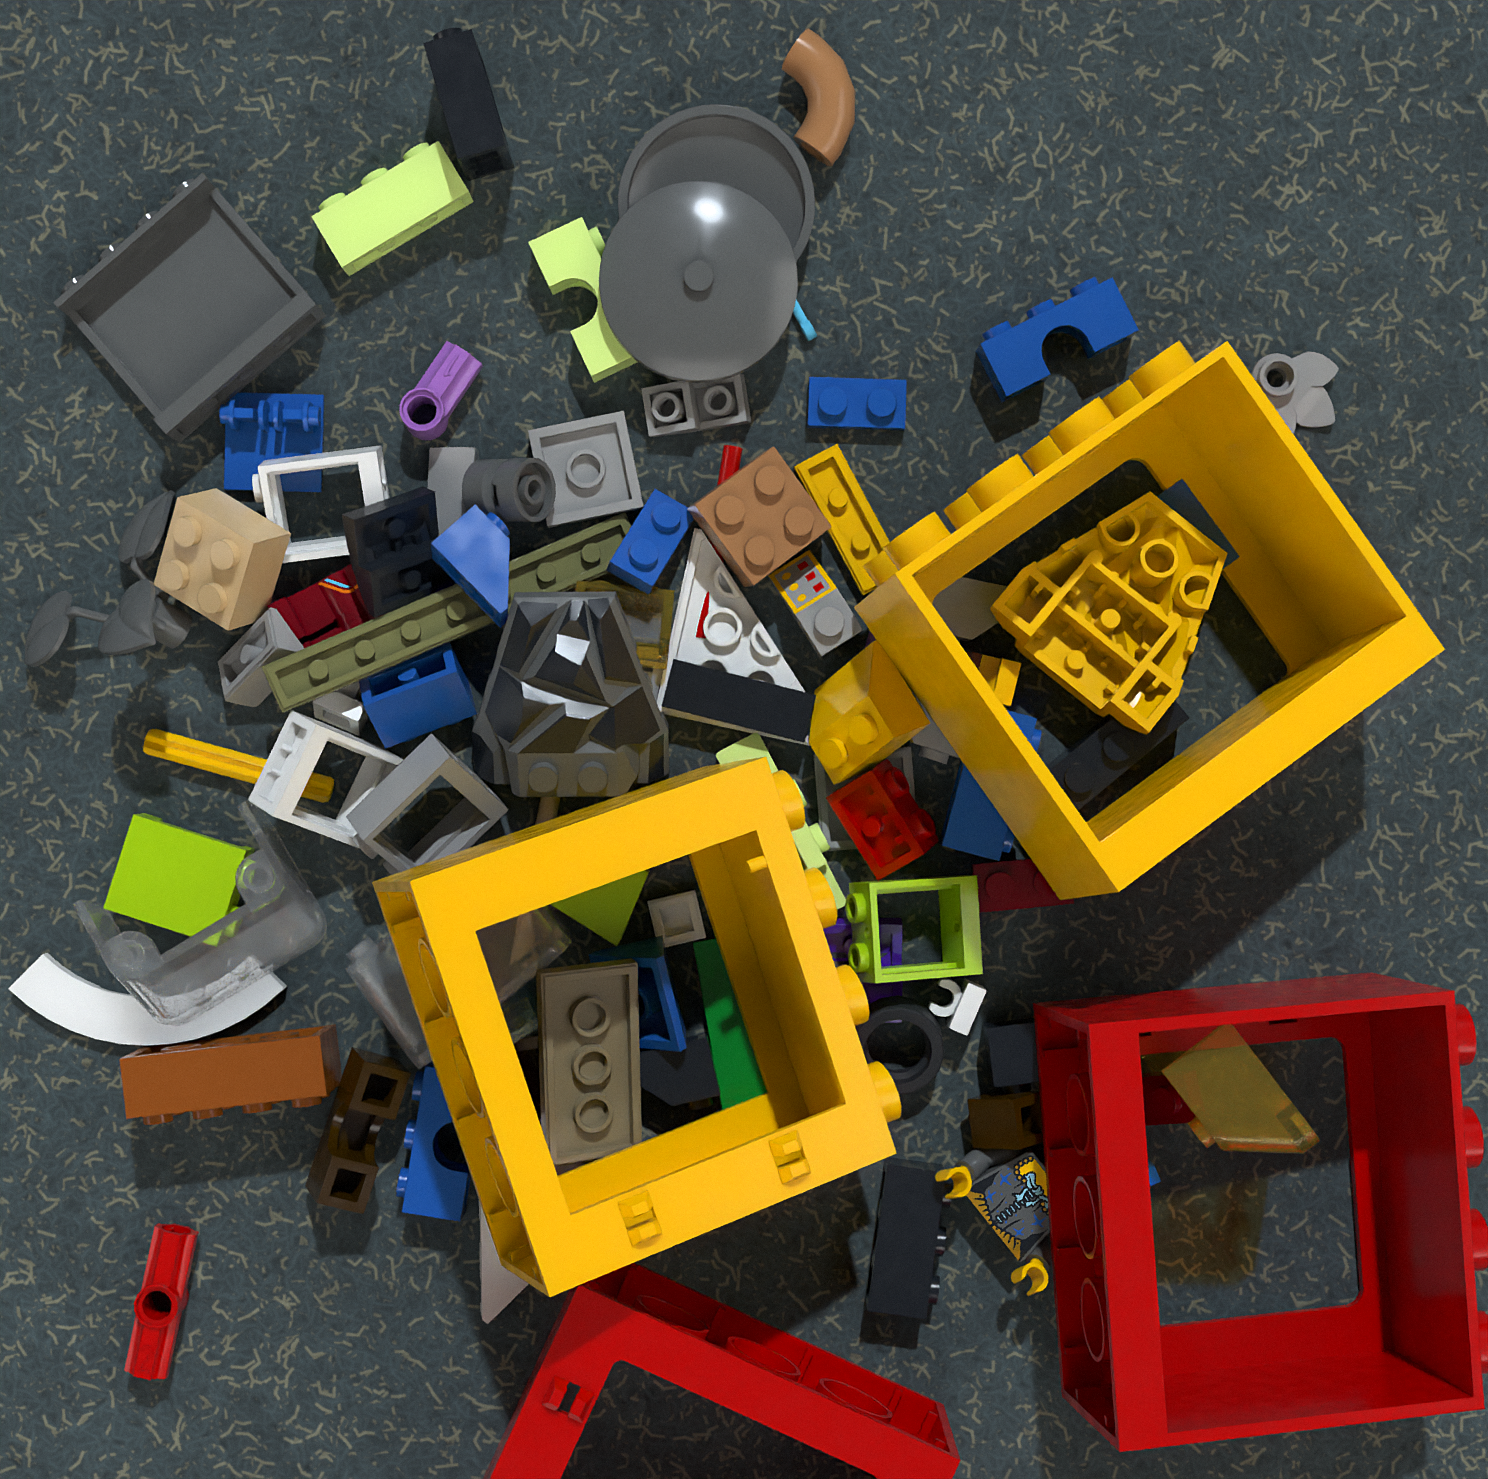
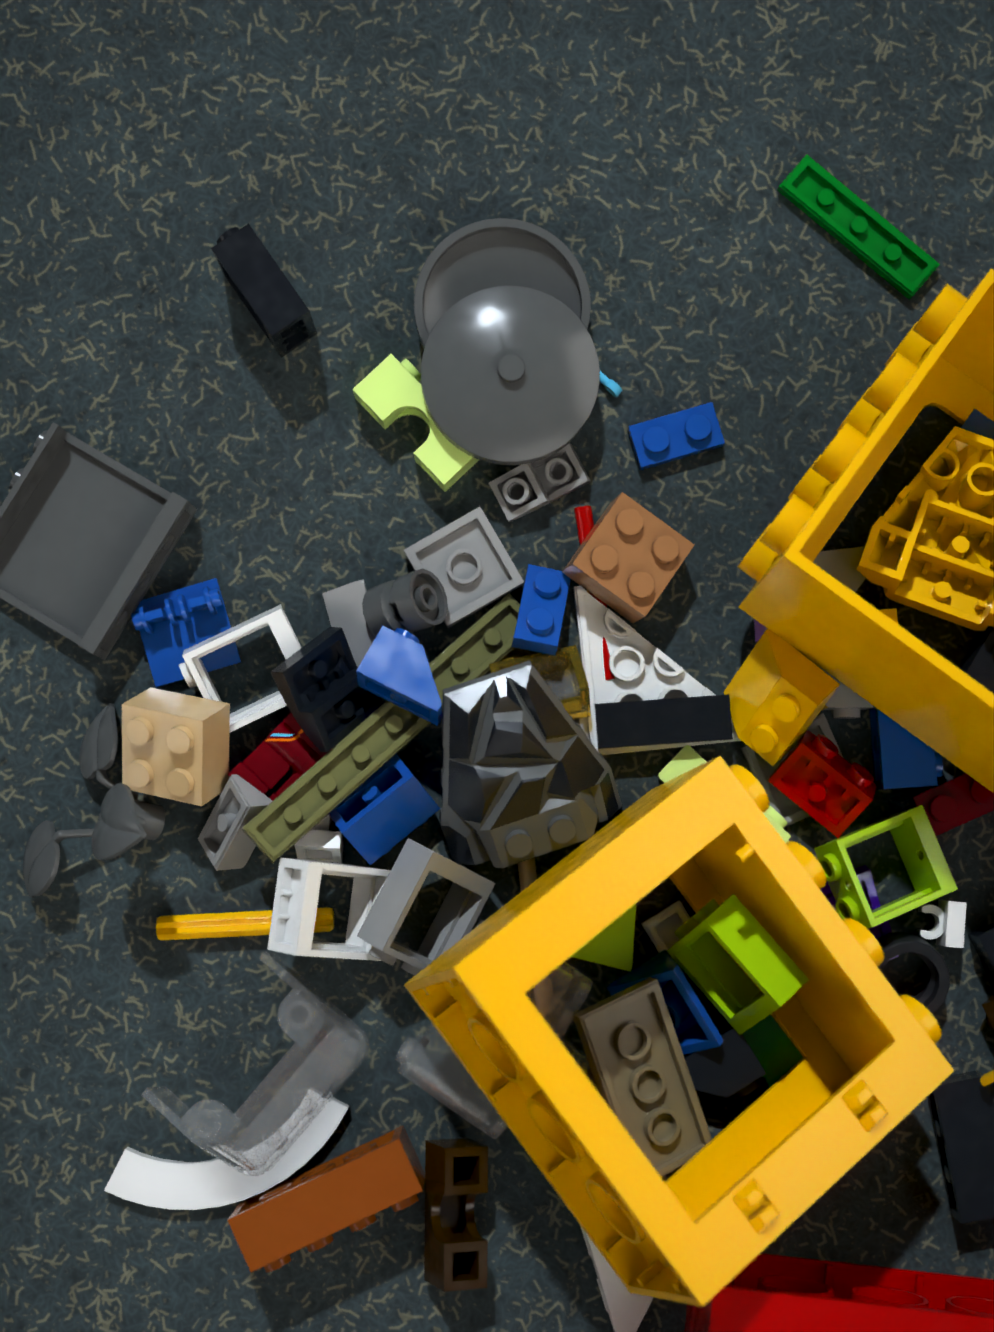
camera: 20 degrees left, 5 degrees down
lime panel [103,813,258,945] -> none
yellowish green brick [311,141,474,276] -> none
blue arch [396,1060,471,1222] -> none
medium lavender piece [400,341,483,440] -> none
light grey slope [768,550,863,658] -> none
medium nougat cylinder [782,28,856,166] -> none
yellow tile [794,444,890,596] -> none
blue arch [976,277,1139,403] -> none
none -> lime window [667,894,809,1035]
none -> green tile [777,154,940,300]

